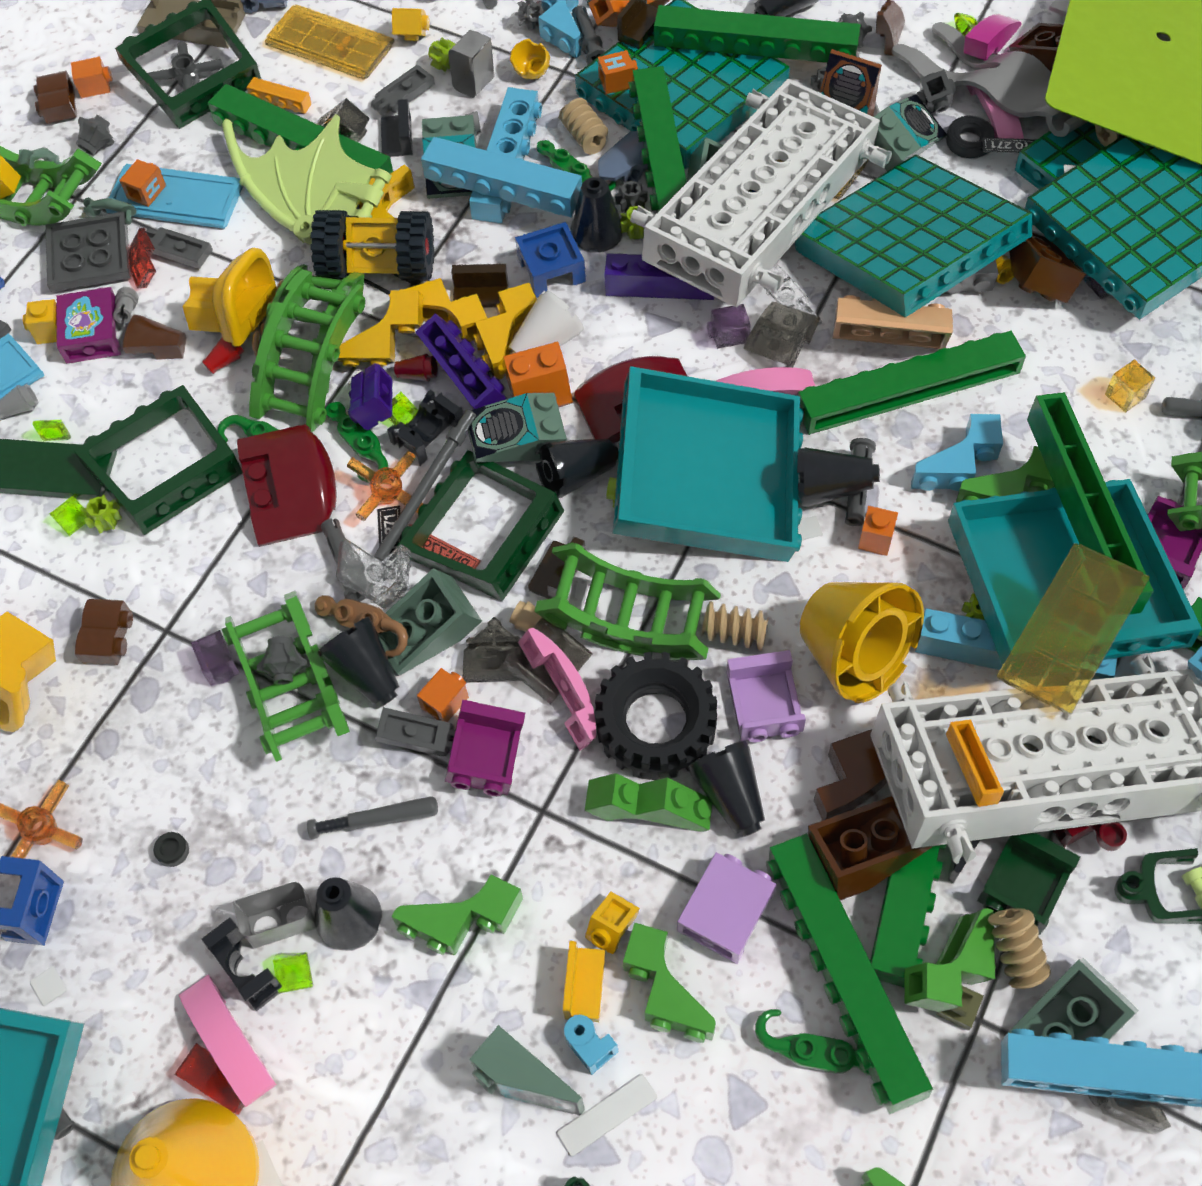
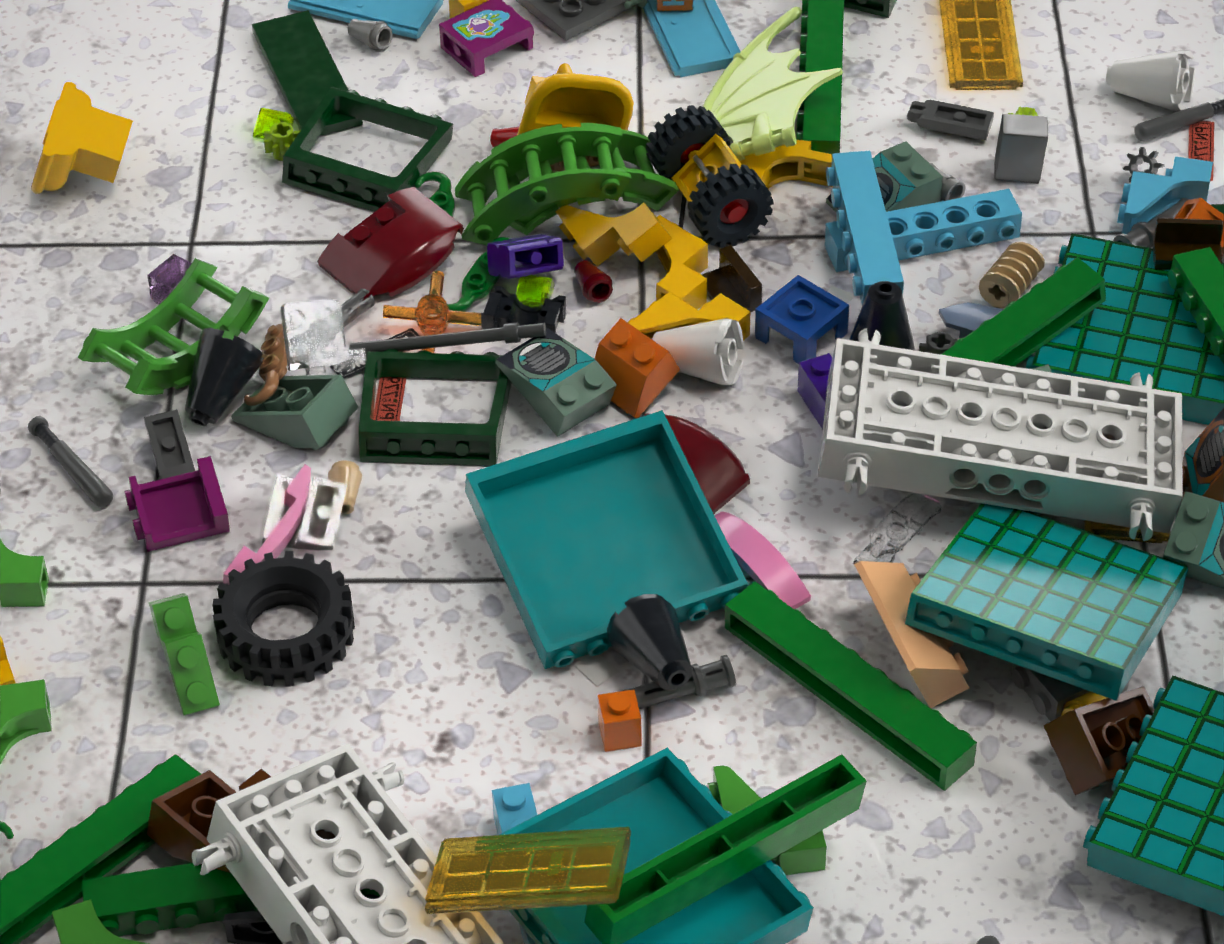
camera: 60 degrees right, 15 degrees down
clear neon green slope [32,420,71,441] -> none
reddish brown brick [75,599,133,665] -> none
light grey pin [113,287,139,324] -> none
reddish brown slope [122,314,186,360] -> none
clear red slope [129,228,156,288] -> none
dark grey hinge [139,227,213,269] -> none
light orange piece [246,77,312,114] -> none
dark grey rock [257,636,308,685] -> none
clear smoke slope [317,98,370,142] -> none
black panel [381,99,413,157] -> none
yellow brick [392,8,430,41] -> none
dark purple brick [415,313,508,409] -> none
orange brick [417,668,469,722] -> none
clear smoke slope [462,617,526,683] -> none
yellow hair [510,39,550,80] -> none
dark brown panel [528,537,586,599] -> none
bright green fence [534,543,721,660] -> none
black cone [535,439,619,498] -> none
green piece [536,140,616,192] -> none
yellow bracket [585,891,640,954] -> none
orange brick [598,50,638,94] -> none
lavender panel [677,852,777,964] -> none
black cone [688,740,765,837] -> none
tan piece [701,601,769,650] -> none
clear purple brick [707,304,751,349] -> none
lavender panel [726,650,806,743] -> none
clear smoke slope [743,301,820,368] -> none
yellow cone [800,582,924,703] -> none
medium azure arch [911,414,1003,491] -> none
light orange piece [946,719,1004,807] -> none
clear yellow brick [1105,359,1155,413] -> none

